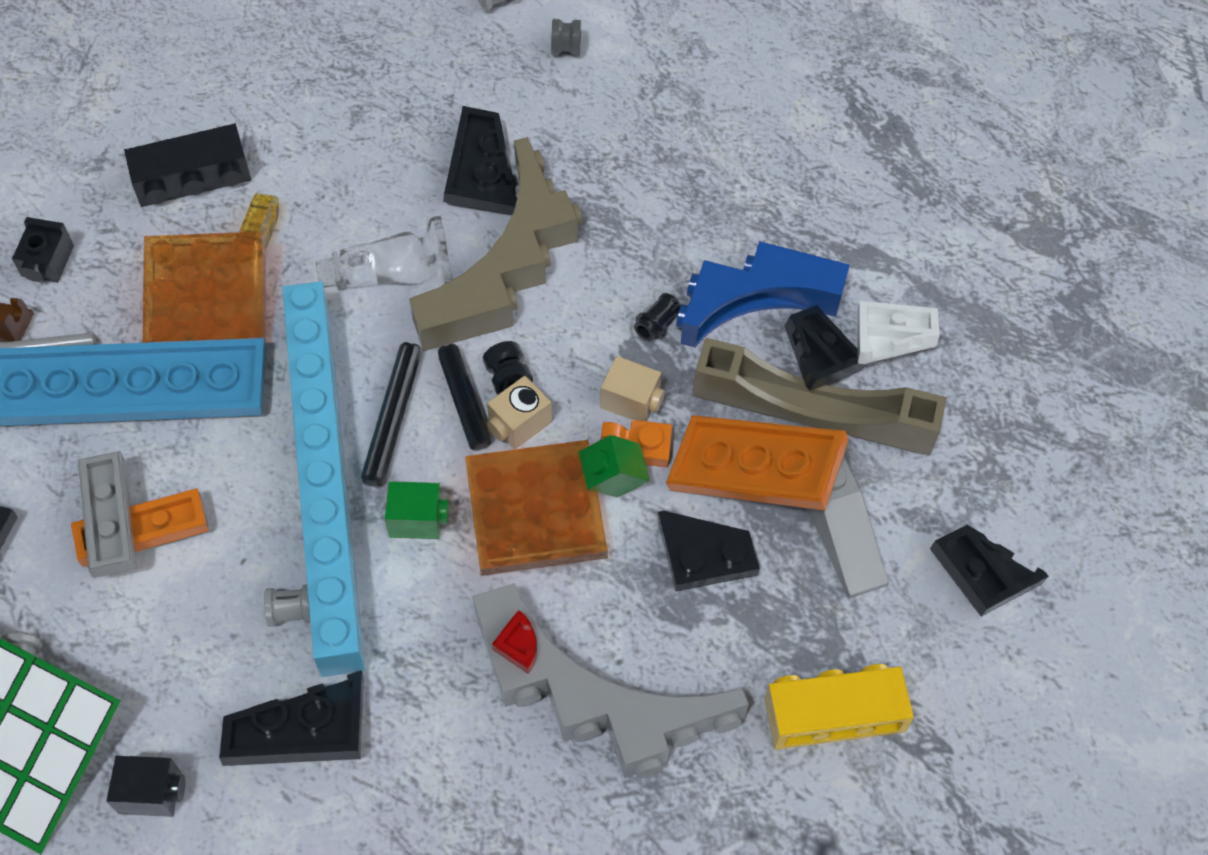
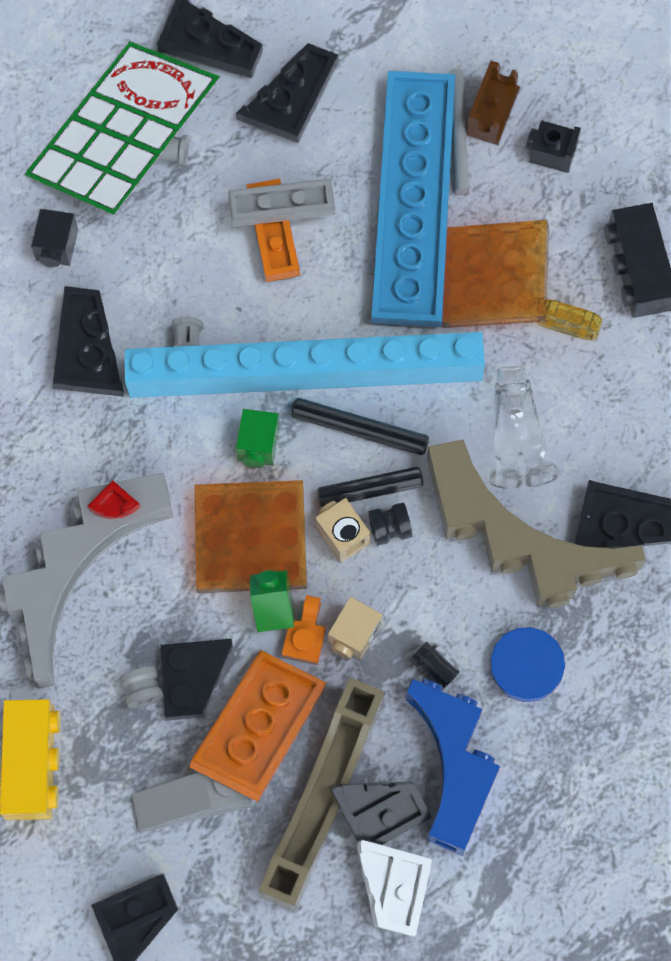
camera: 100 degrees right, 10 degrees up
none -> light grey wheel [120,667,164,708]
none -> blue tile [490,627,565,702]

